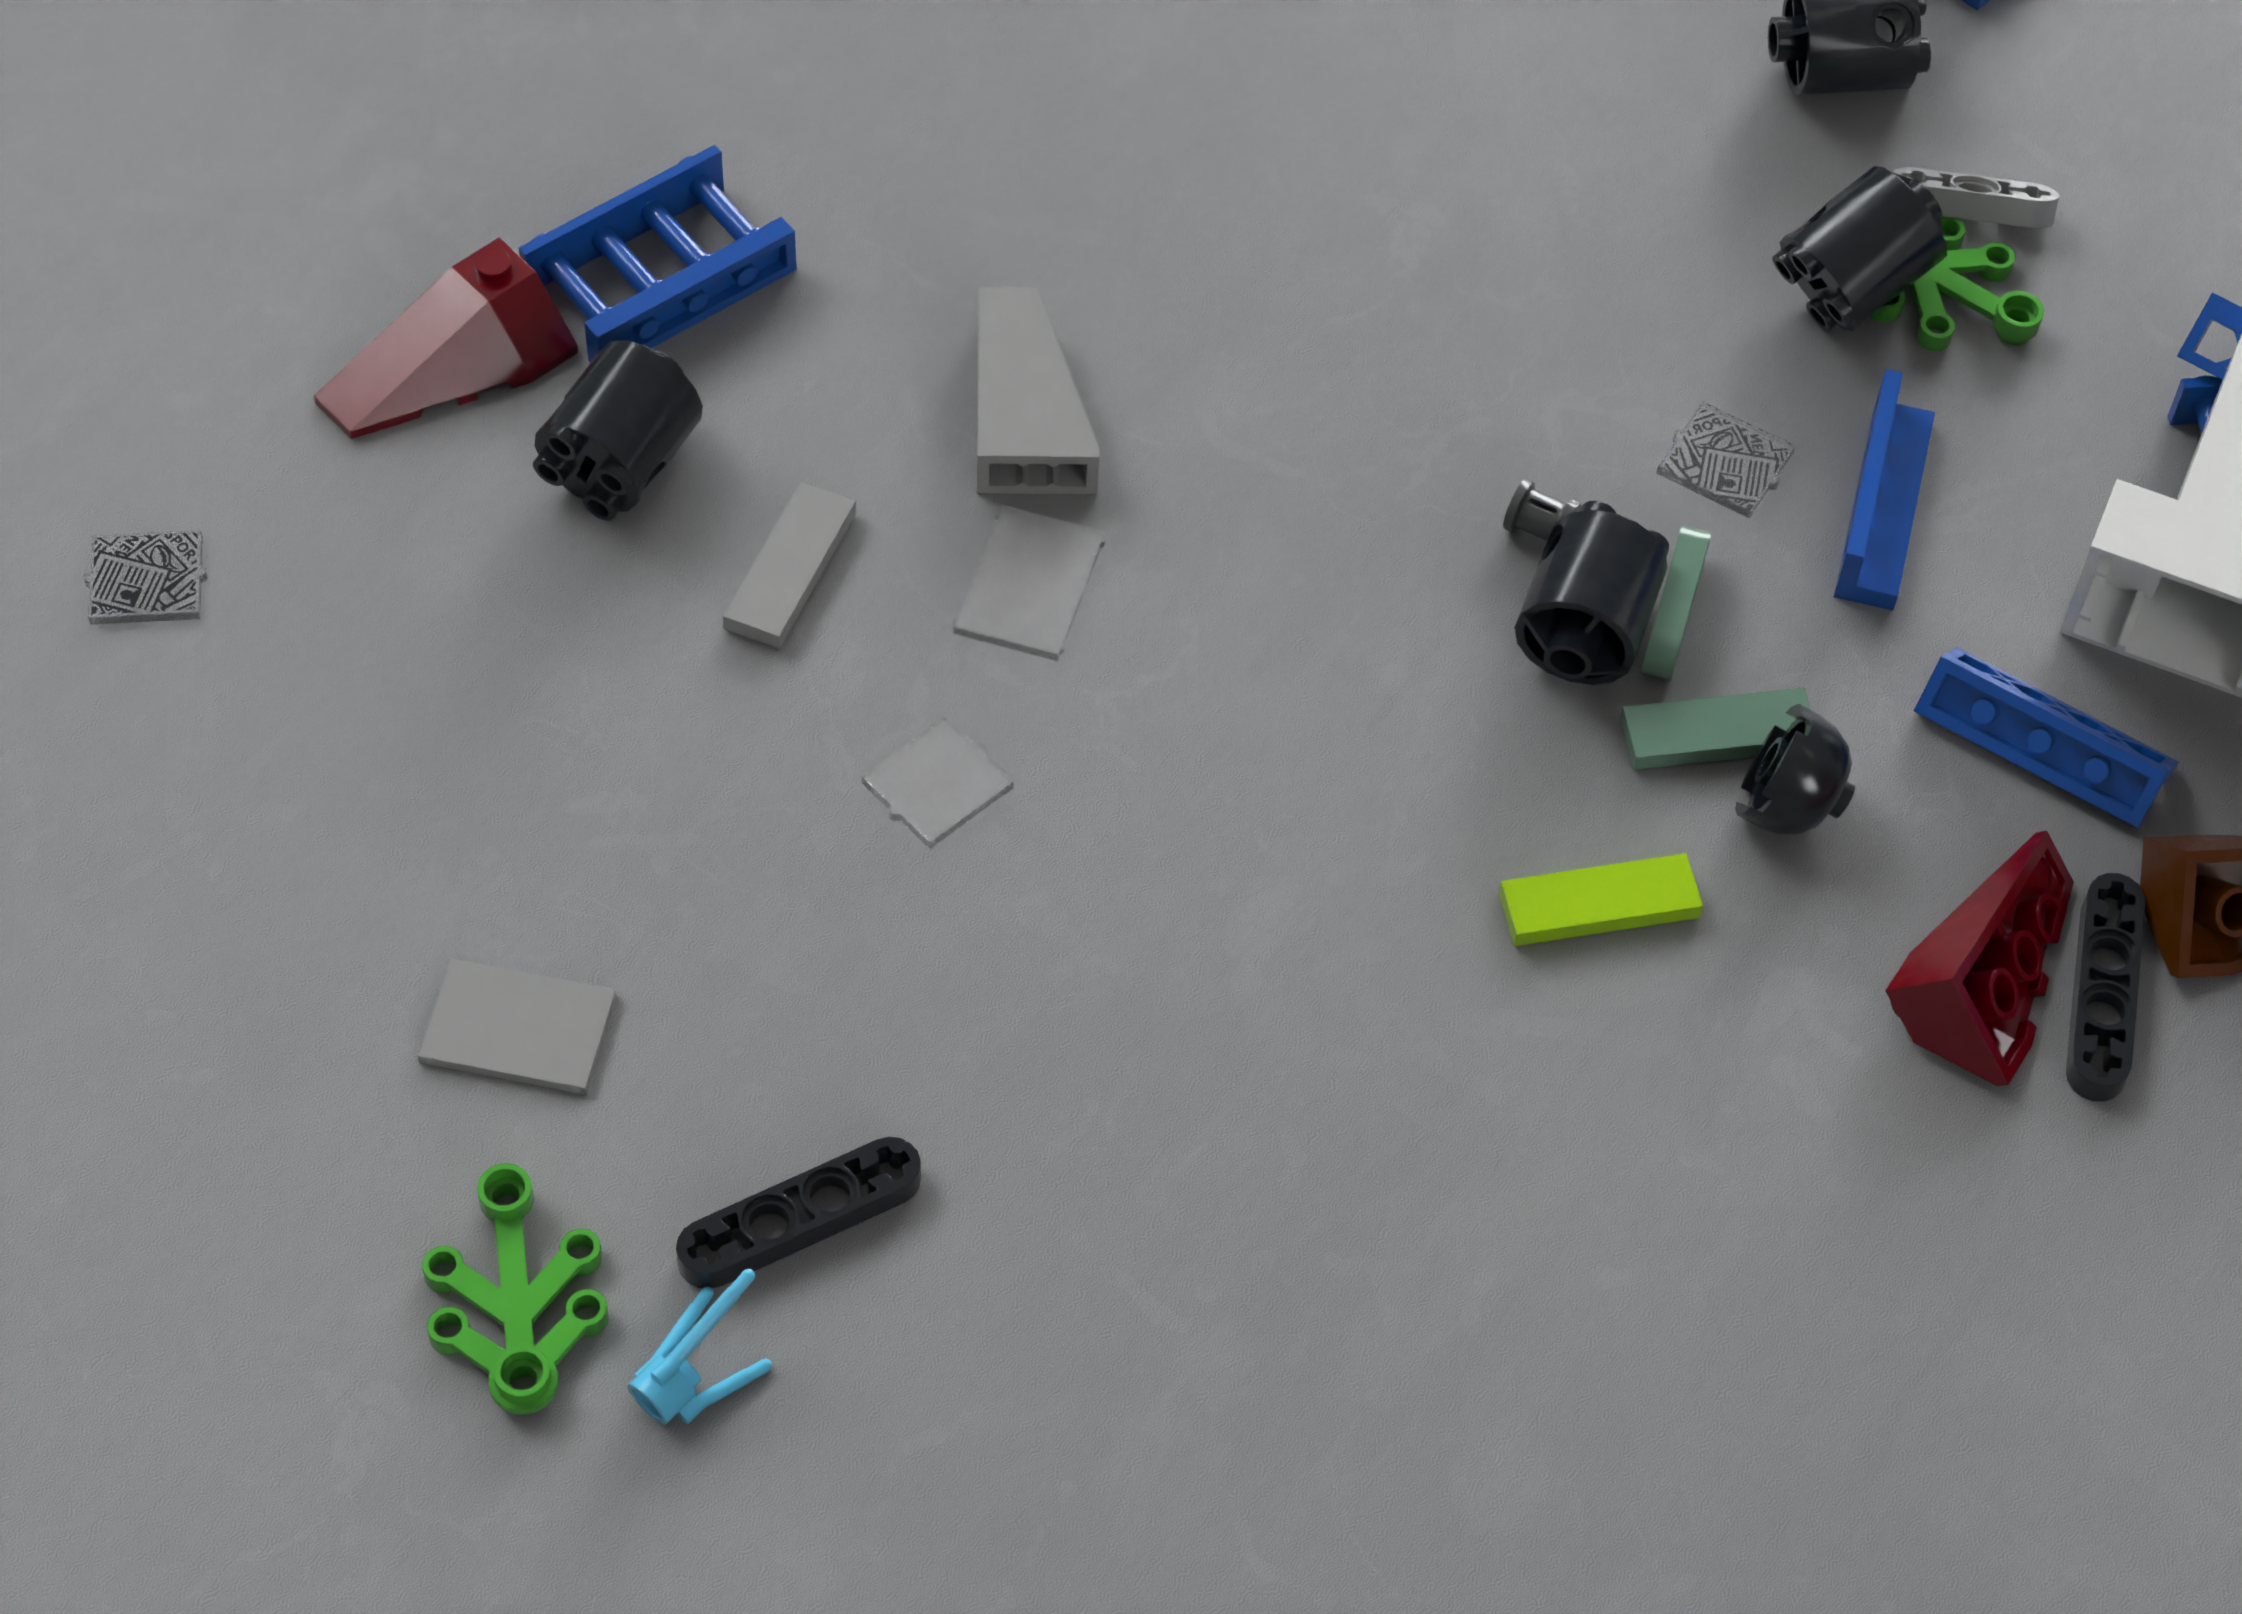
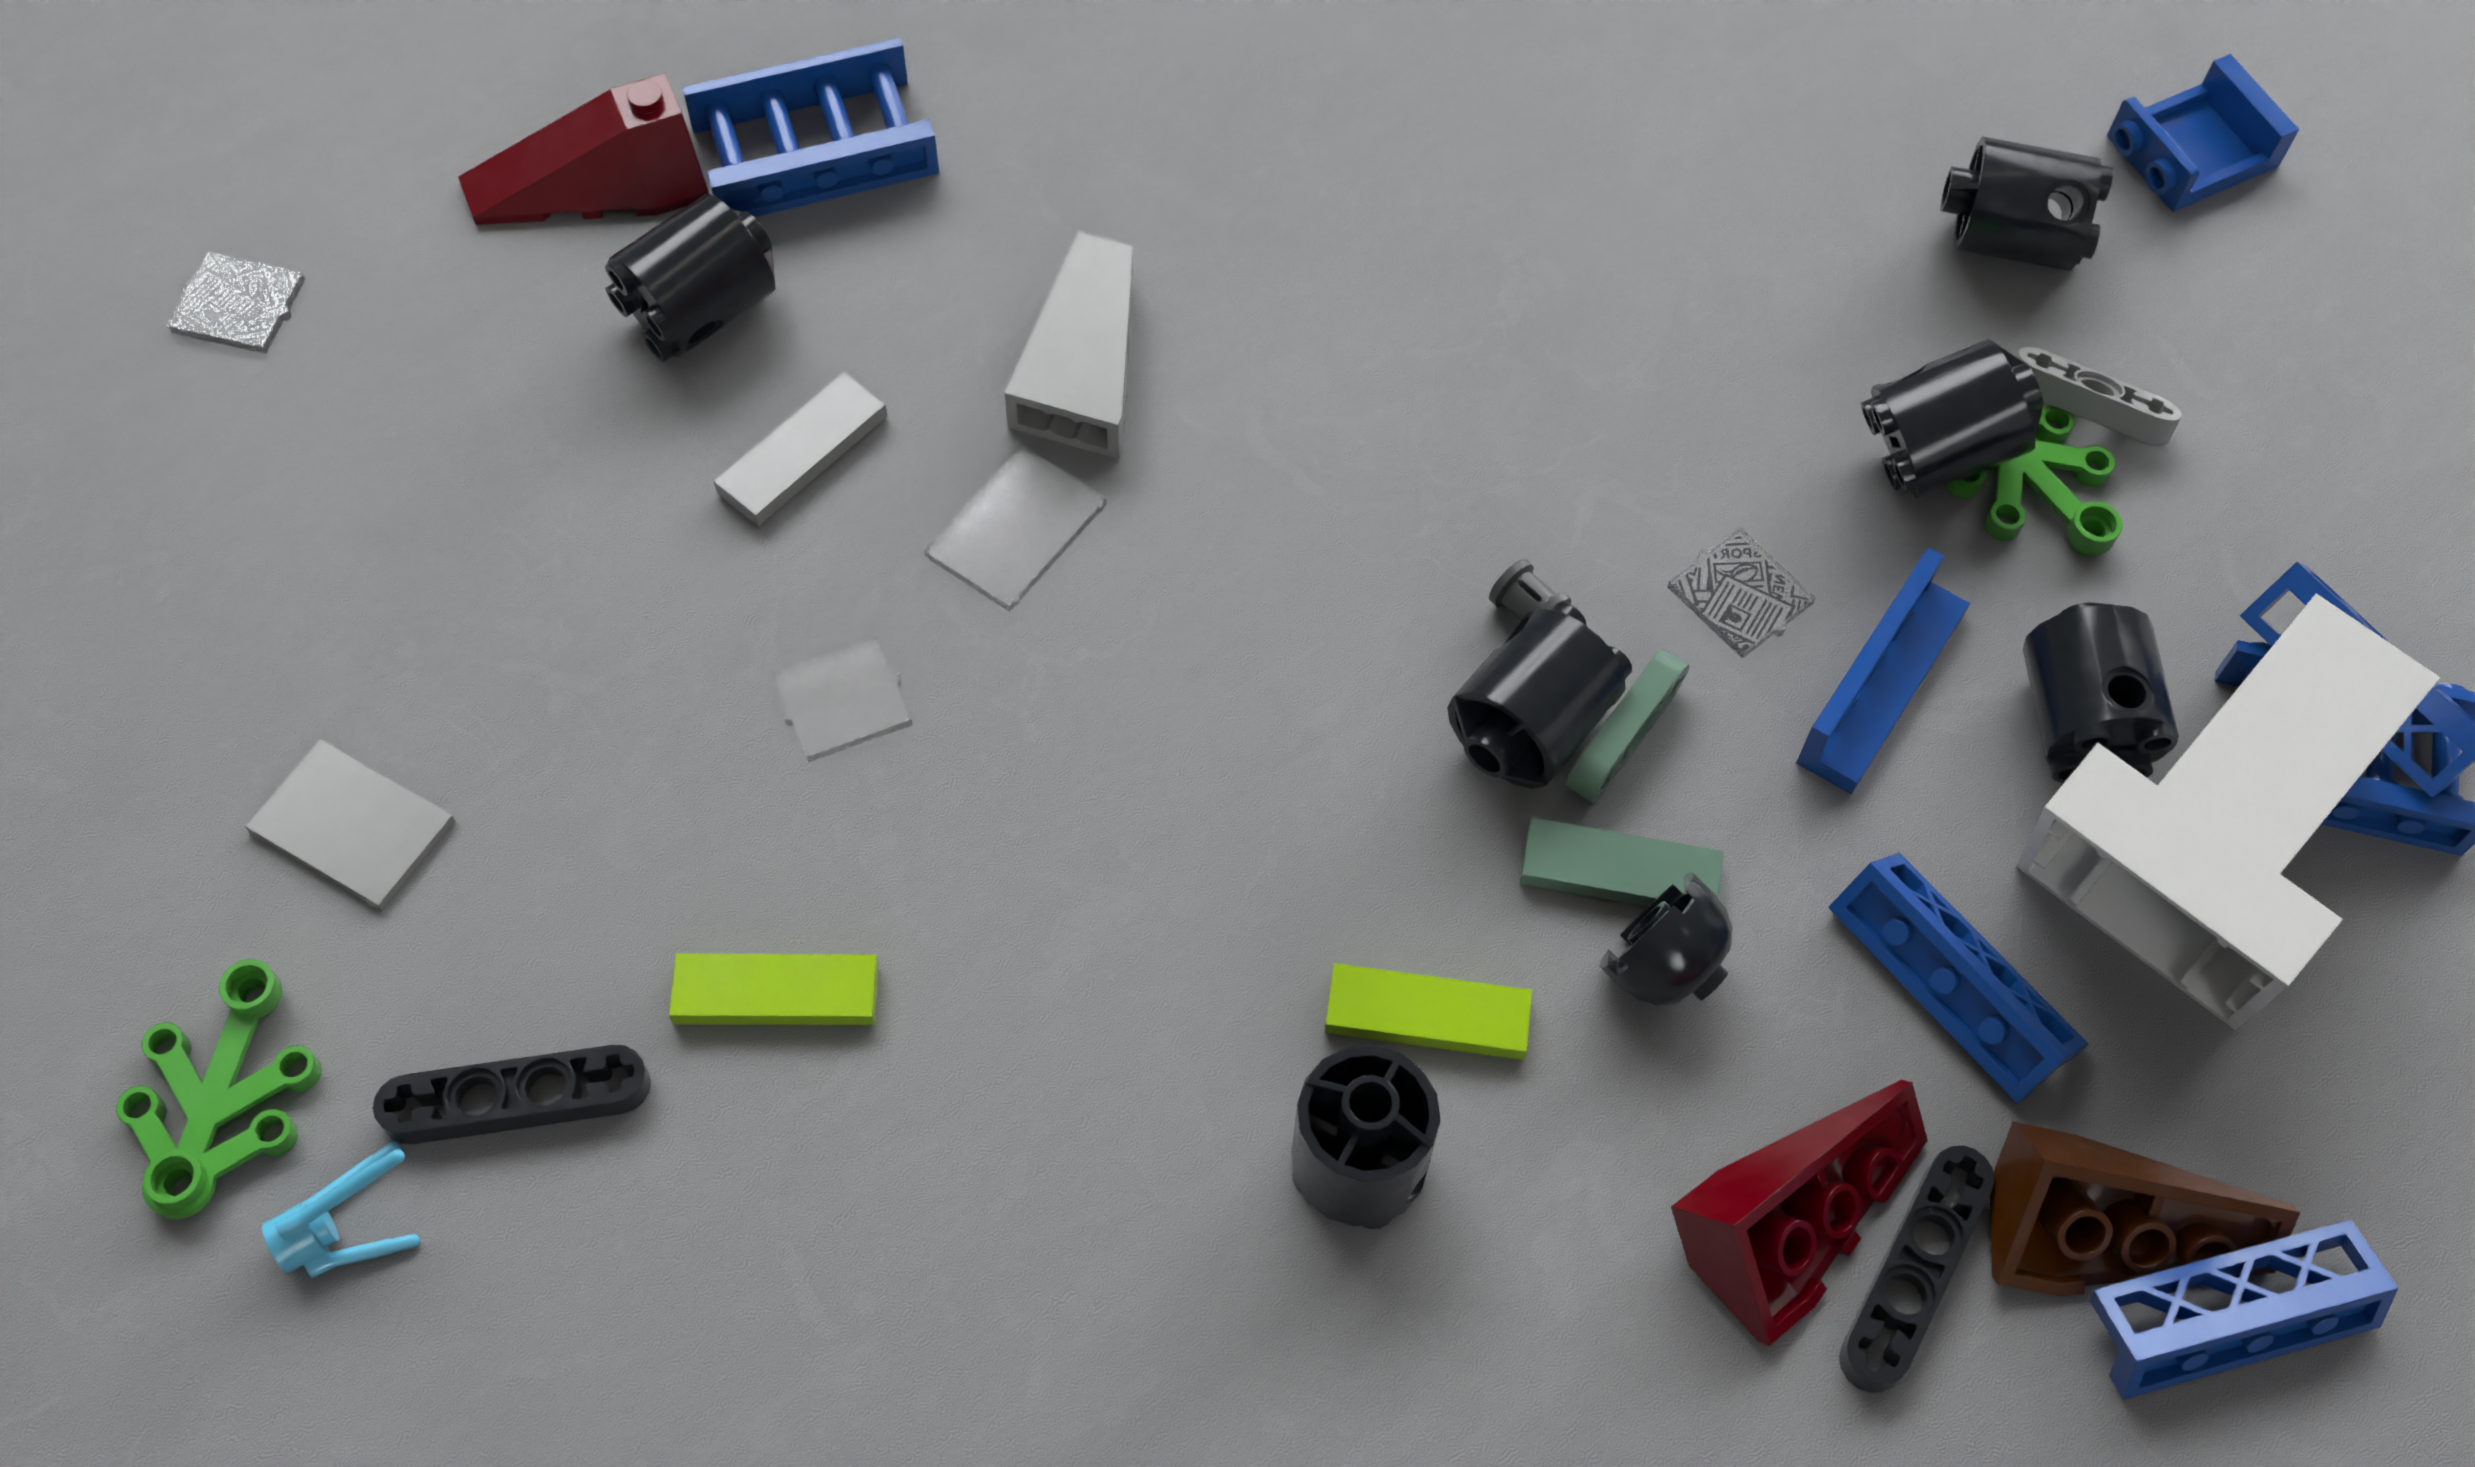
camera: 20 degrees right, 5 degrees up
none -> lime tile [669,953,879,1025]
none -> black cylinder [1291,1045,1441,1229]
none -> black cylinder [2023,602,2179,783]

